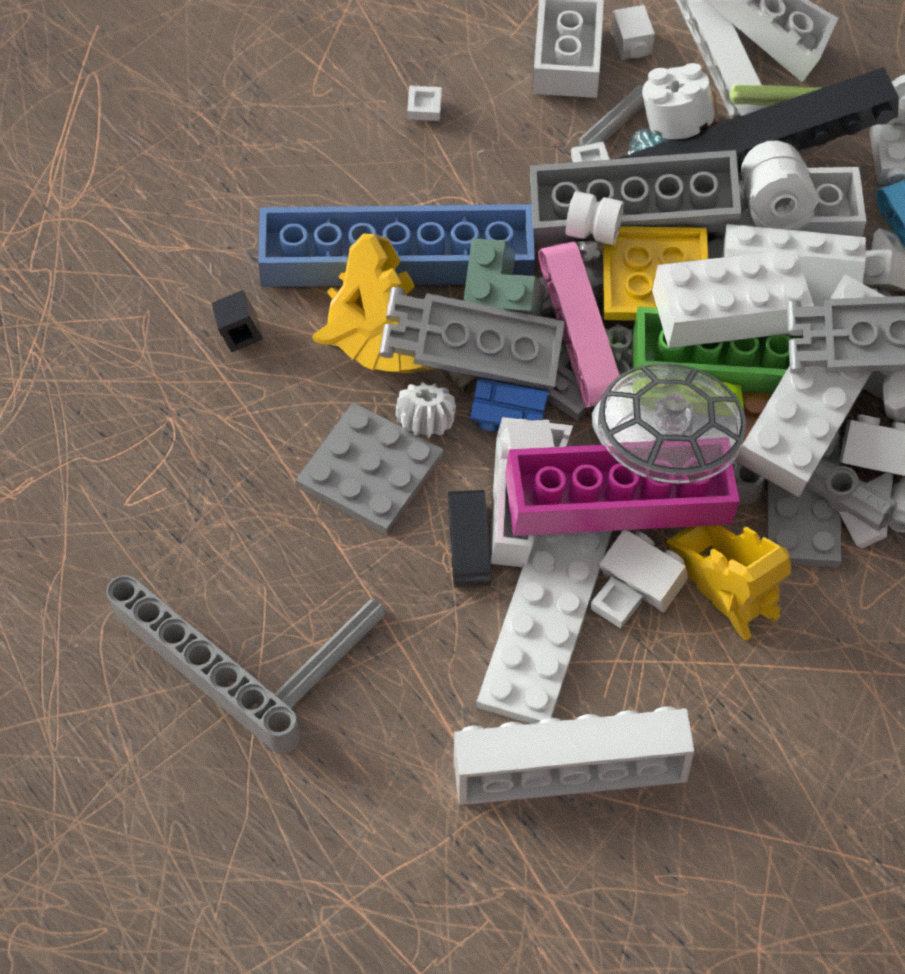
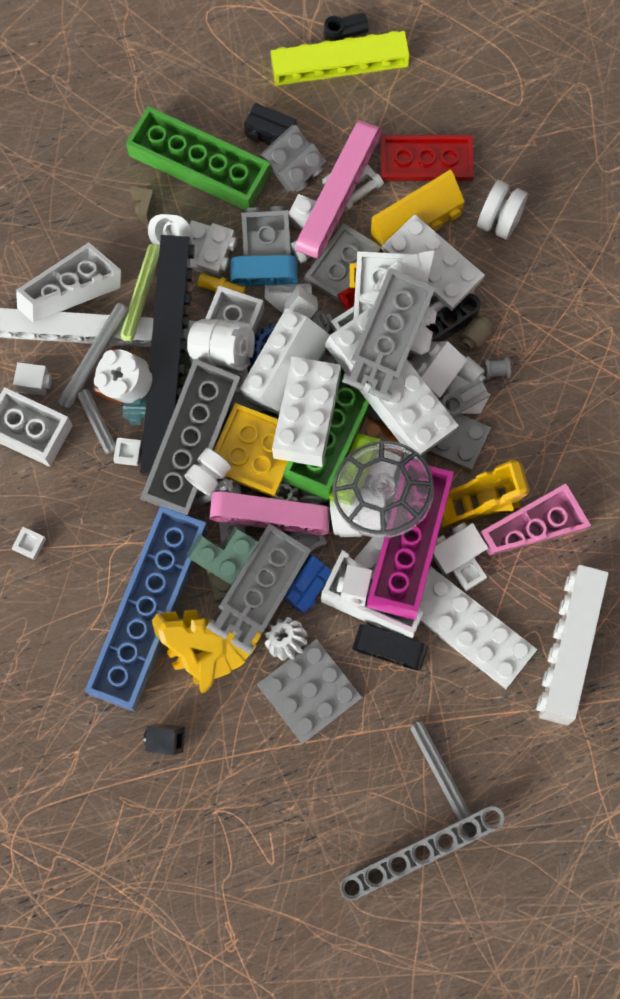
camera: 65 degrees left, 15 degrees up
none -> light grey axle [58,303,129,409]
none -> yellow pin [197,272,246,294]
none -> bright pink wedge [479,483,591,556]

